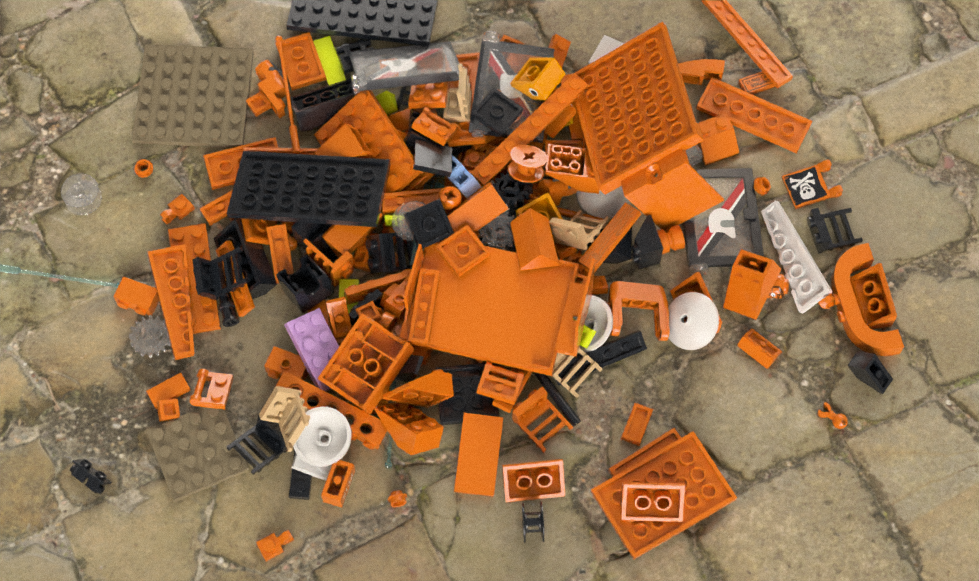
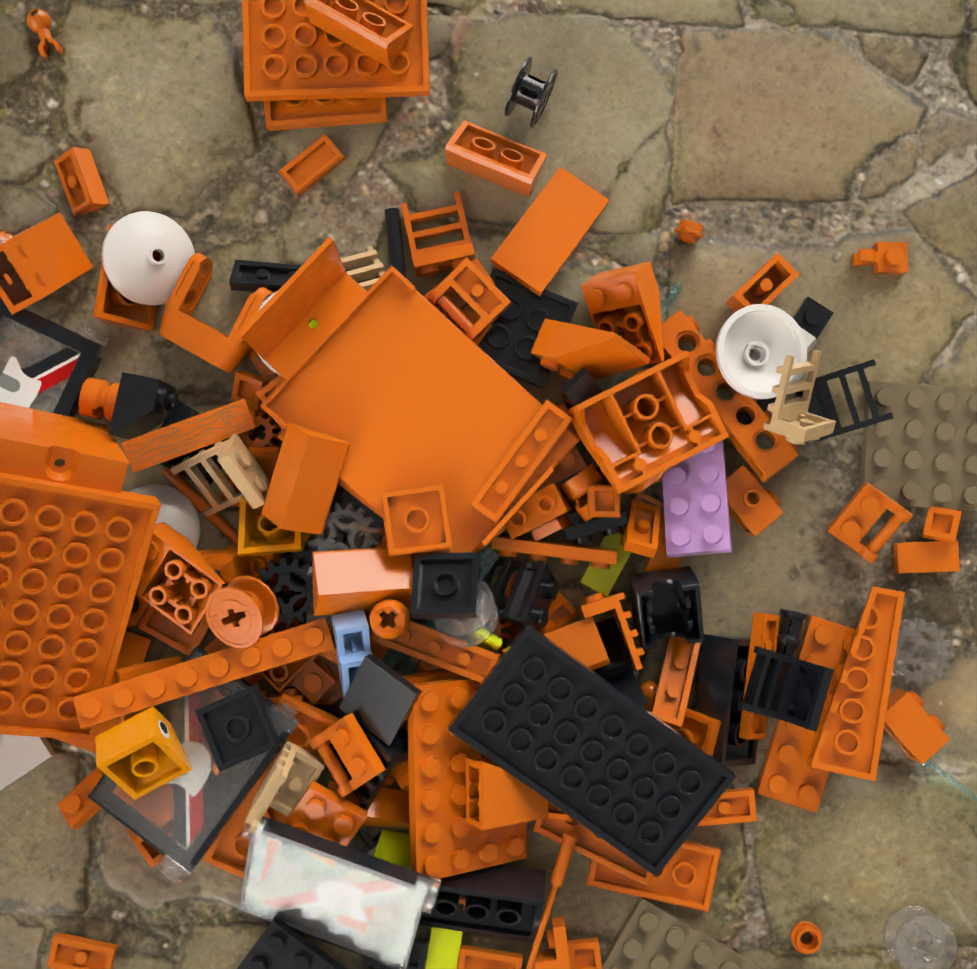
camera: 155 degrees left, 20 degrees up
orange plate [160,194,195,225] -> none

